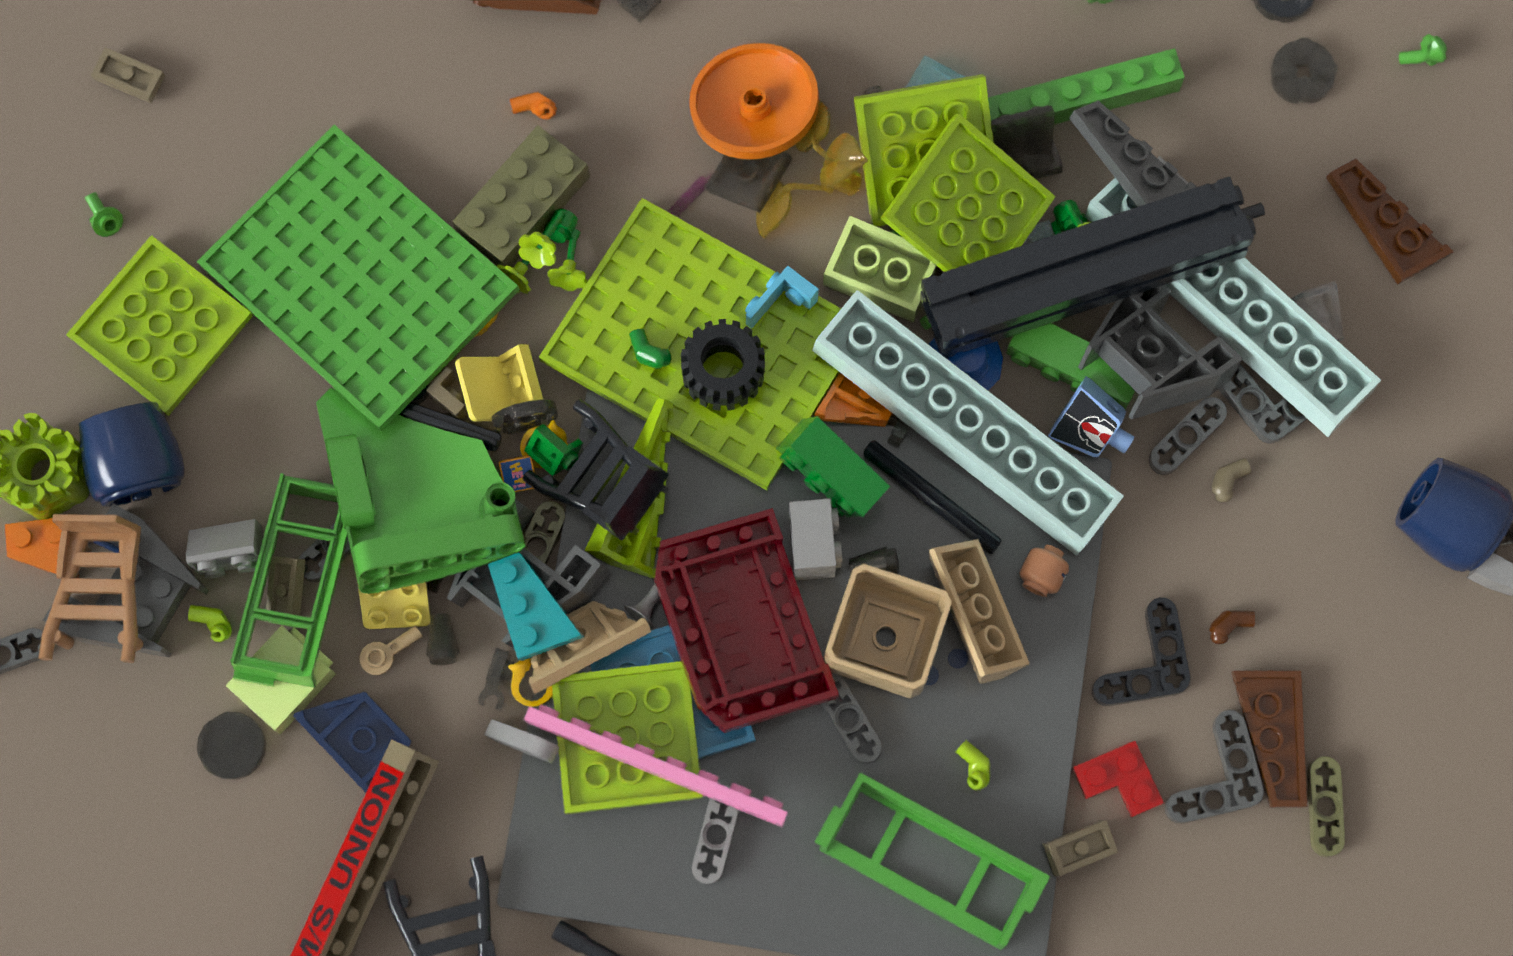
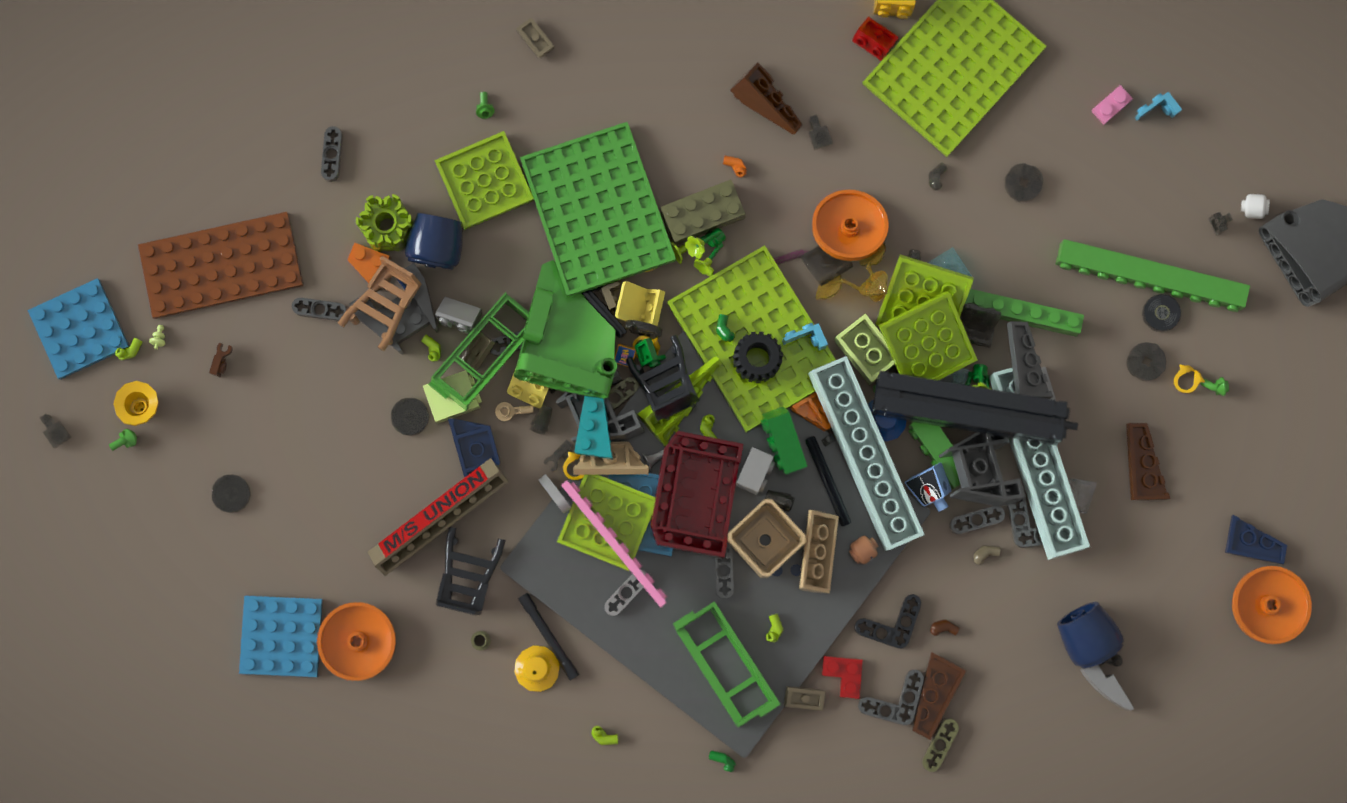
camera: 25 degrees right, 5 degrees up
none -> lime arm [700,414,718,439]
none -> yellow piece [1174,364,1205,393]

